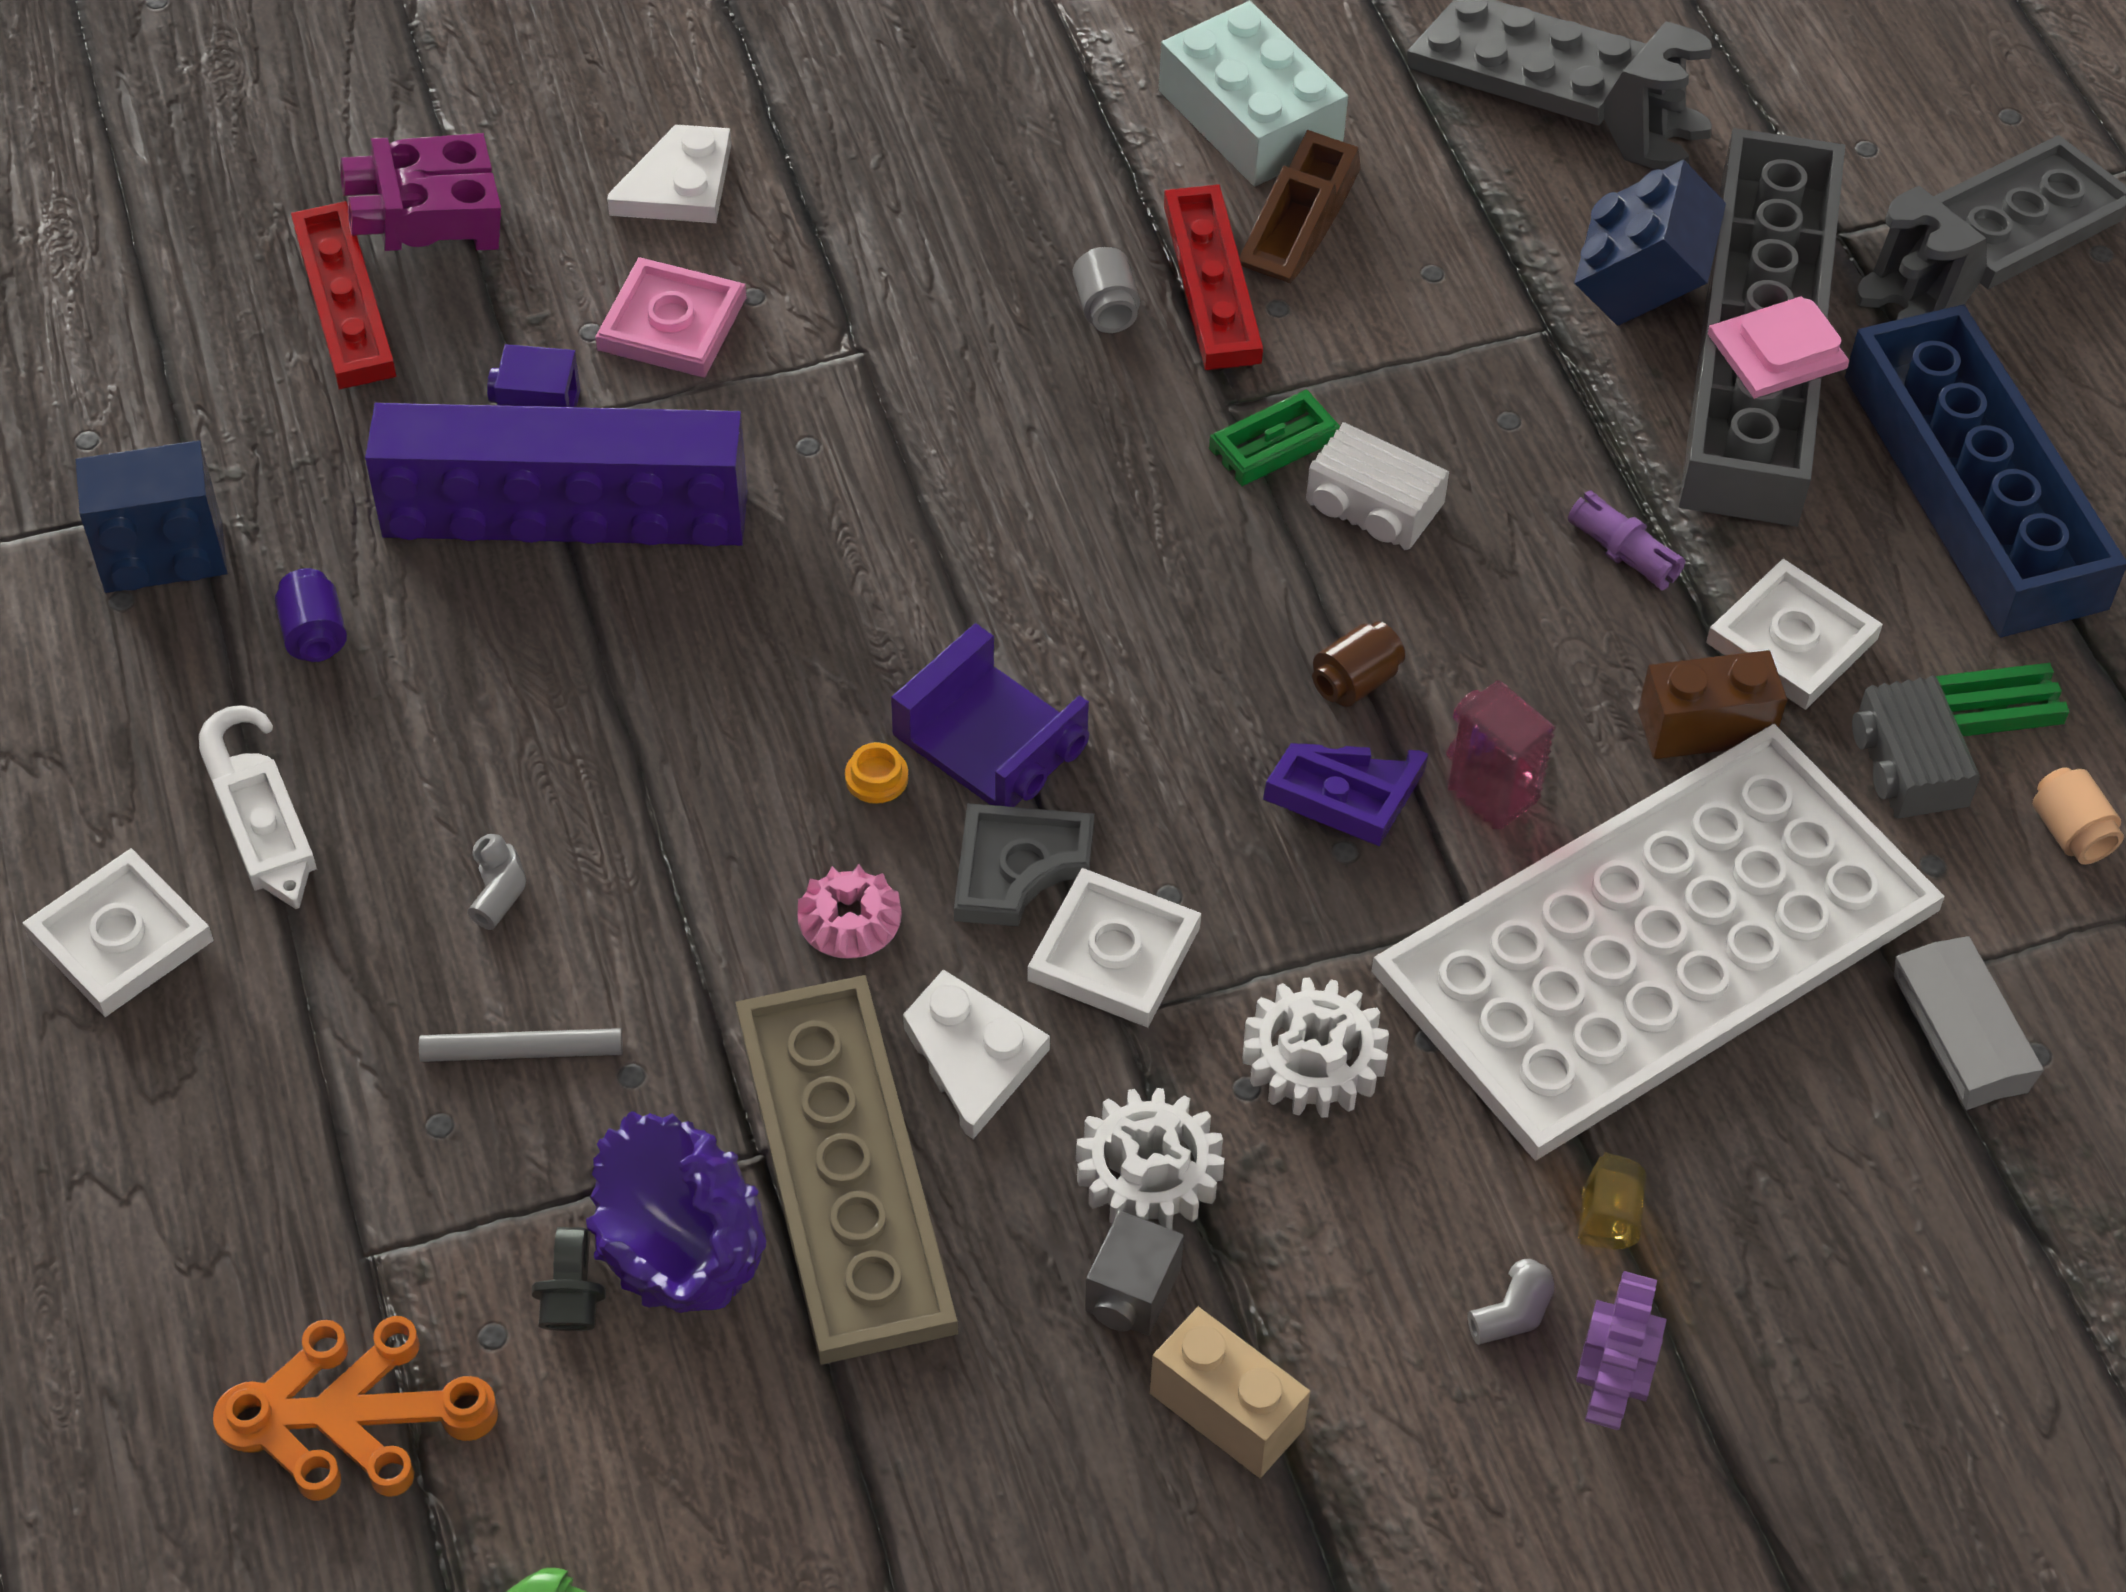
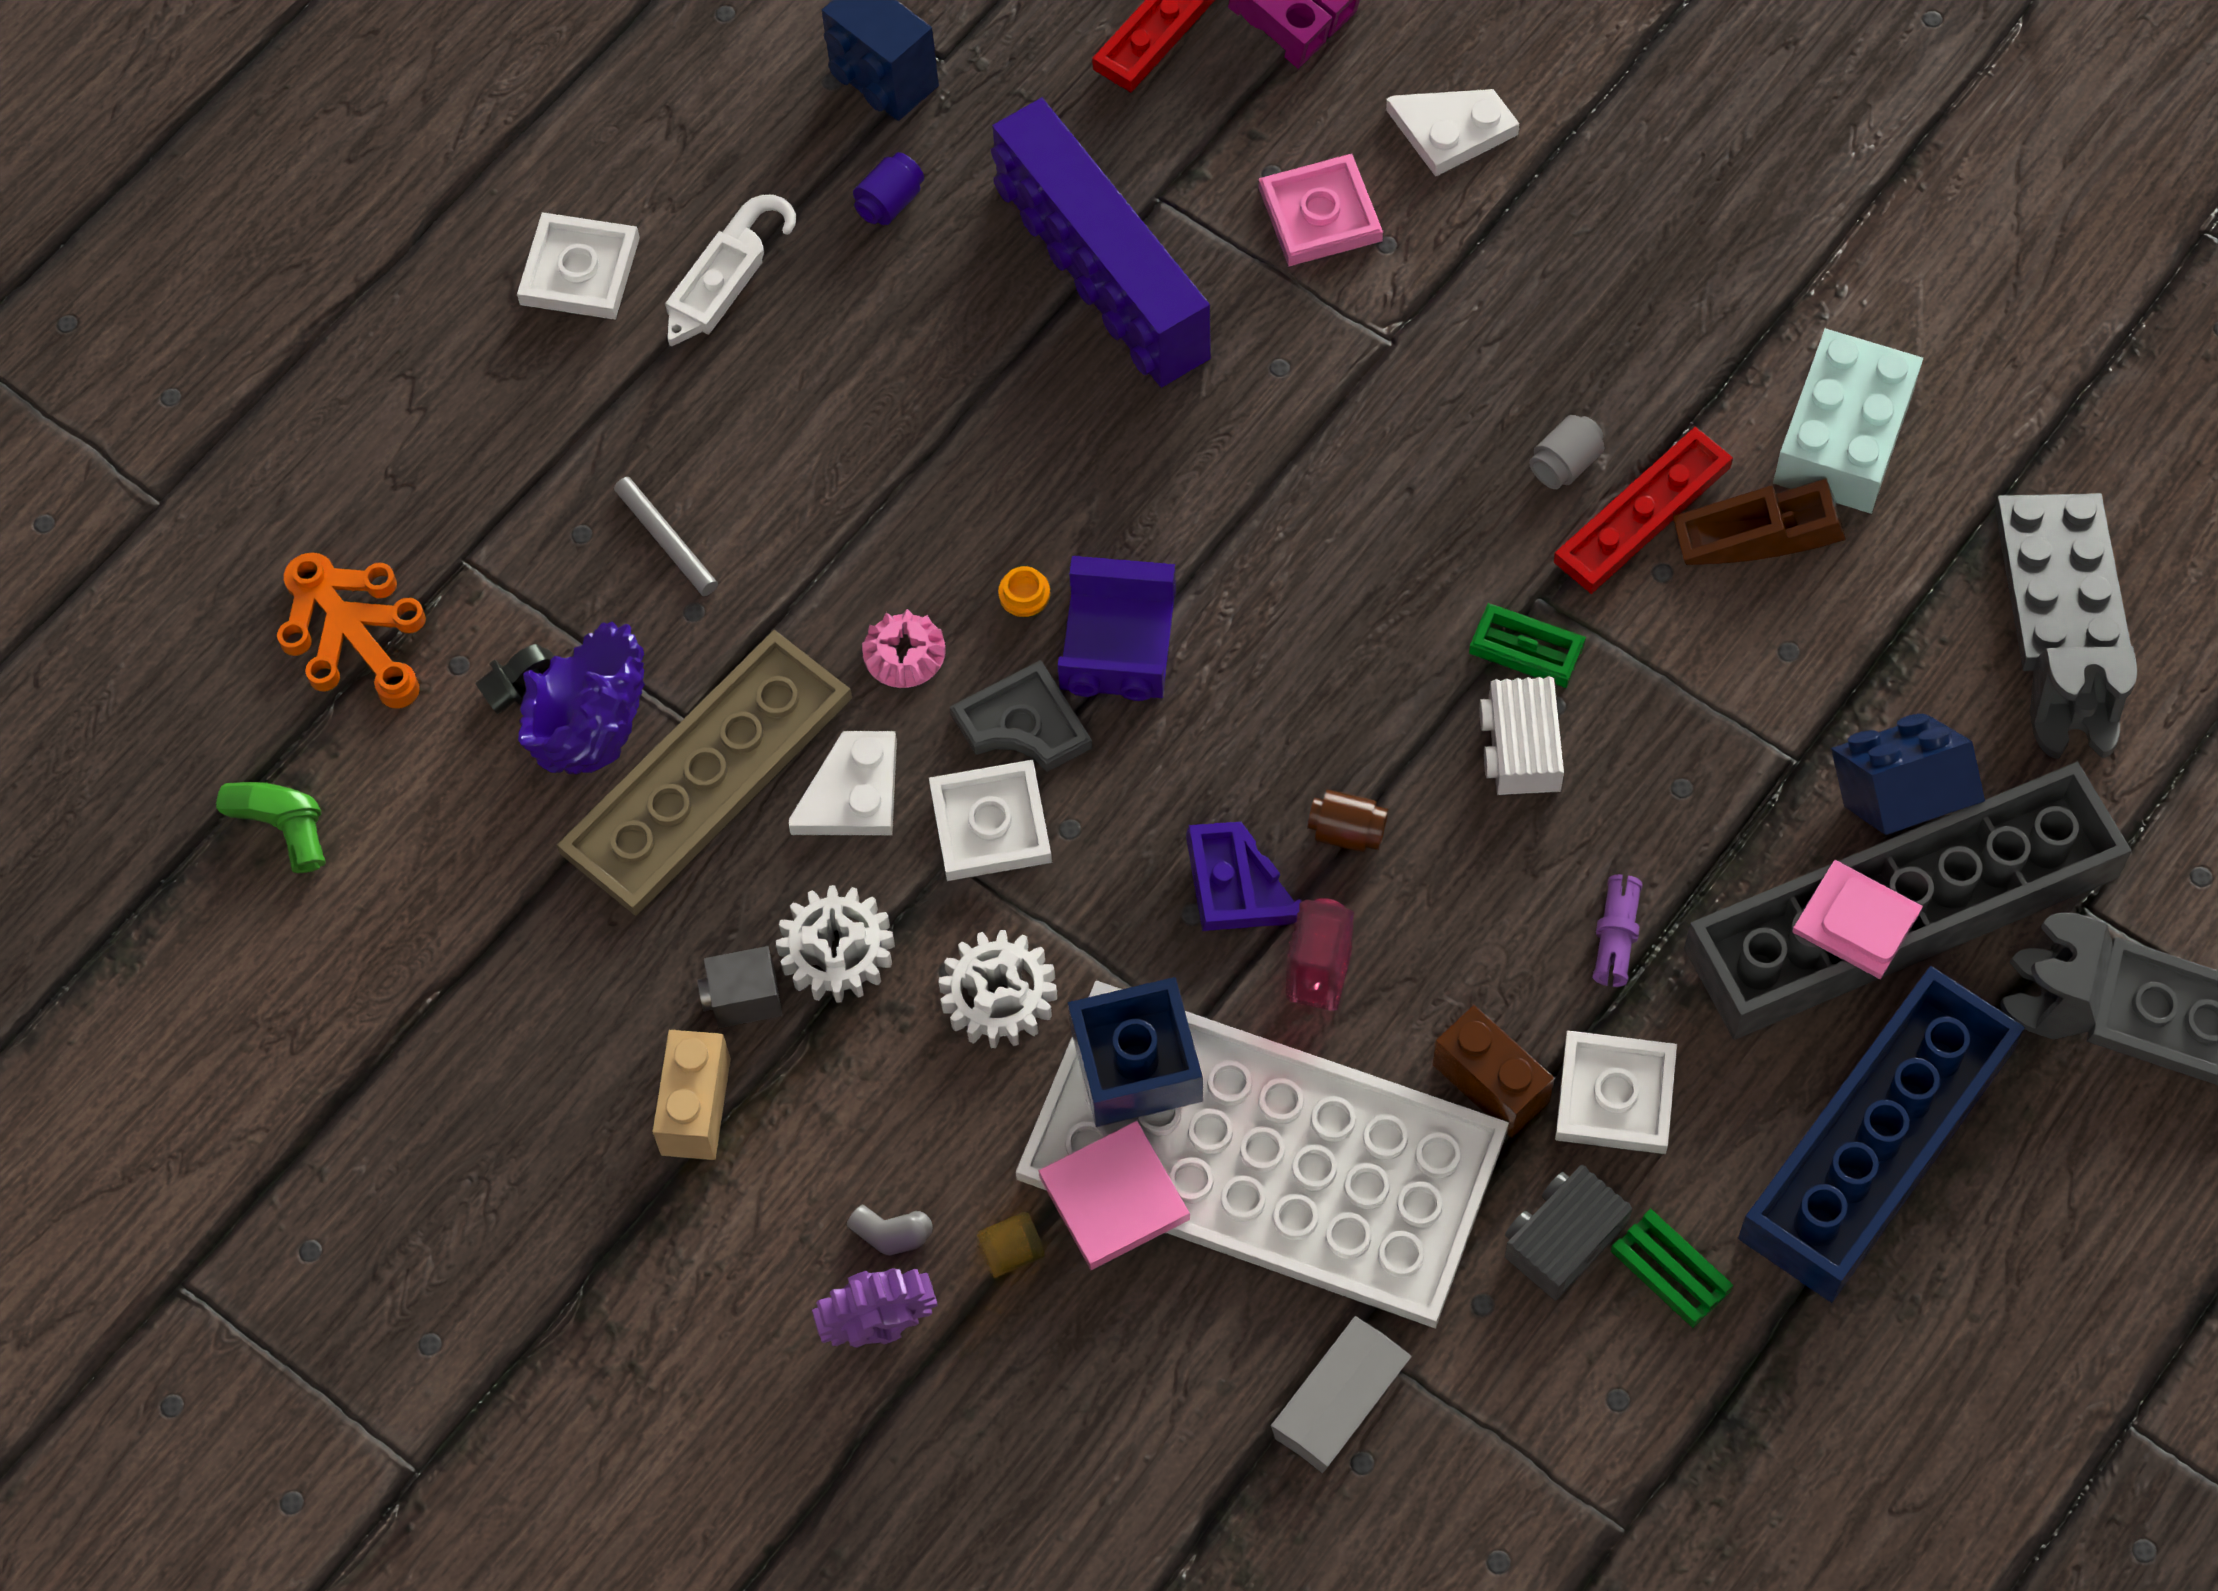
camera: 60 degrees right, 10 degrees up
light grey arm [468,834,526,930] -> none
dark purple brick [487,344,580,407] -> none
light nougat brick [2032,768,2124,864] -> none
none -> bright pink tile [1038,1121,1190,1270]
none -> dark blue brick [1068,977,1203,1127]

